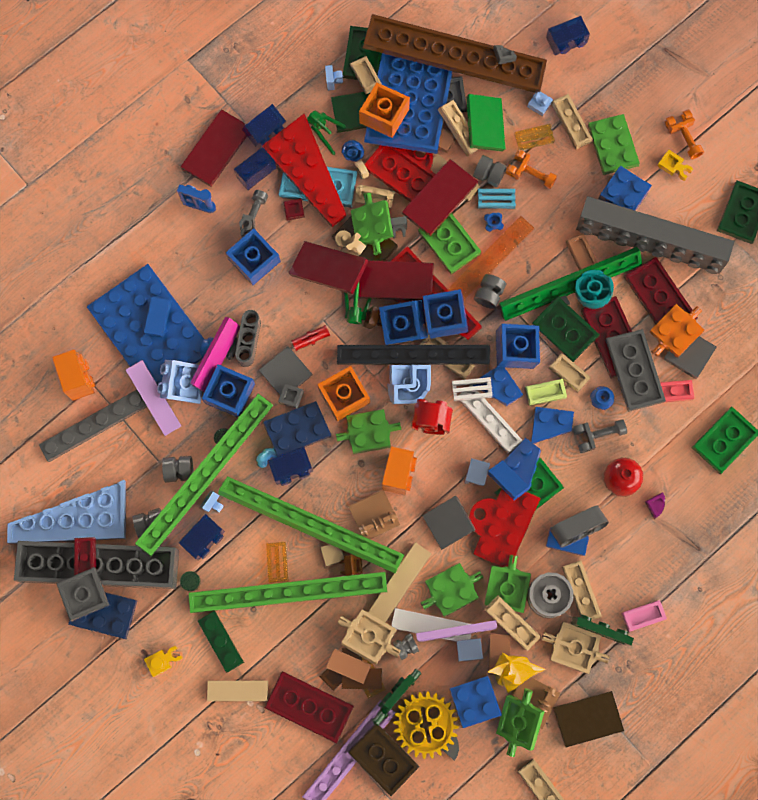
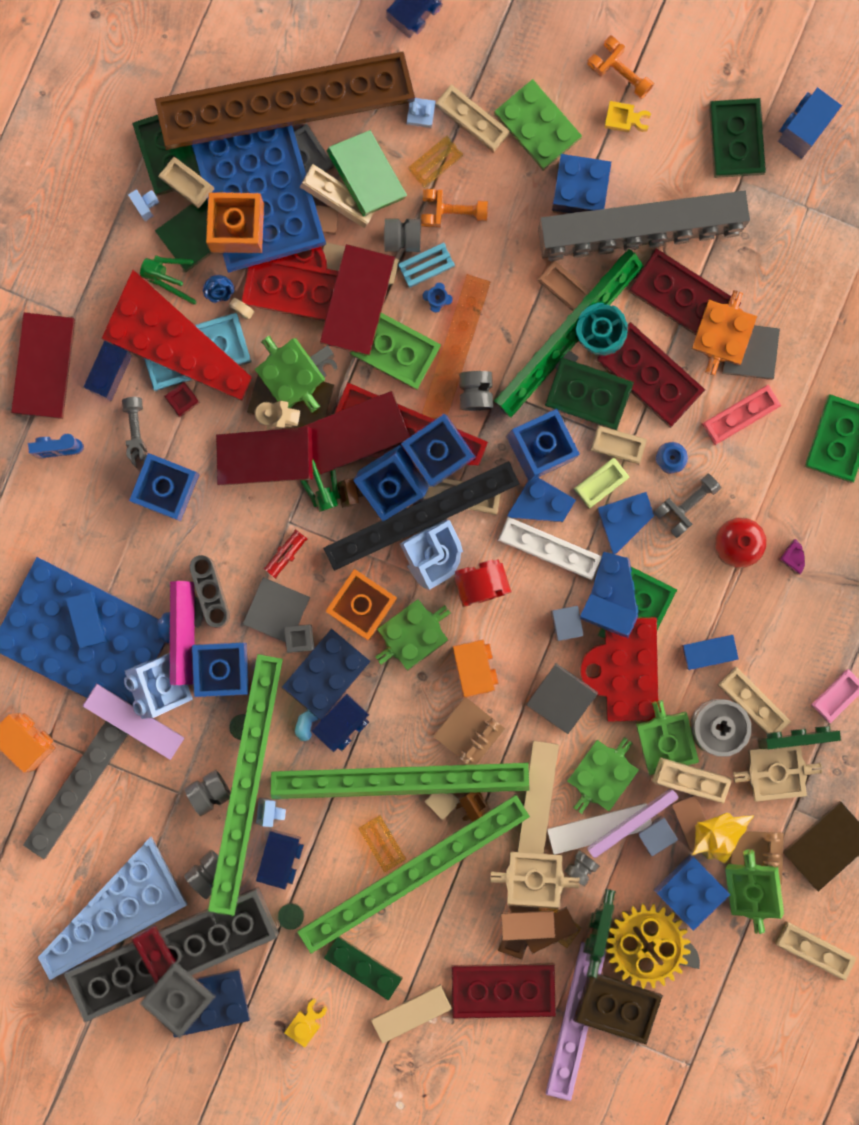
camera: 30 degrees left, 10 degrees up
clear blue brick [242,104,286,147] -> none
tan hinge [355,185,395,209] -> none
white tile [452,377,492,401] -> none
dark grey tile [493,45,517,64] -> none
dark grey beam [550,505,609,547] -> none
dark grey tile [605,329,666,412] -> none

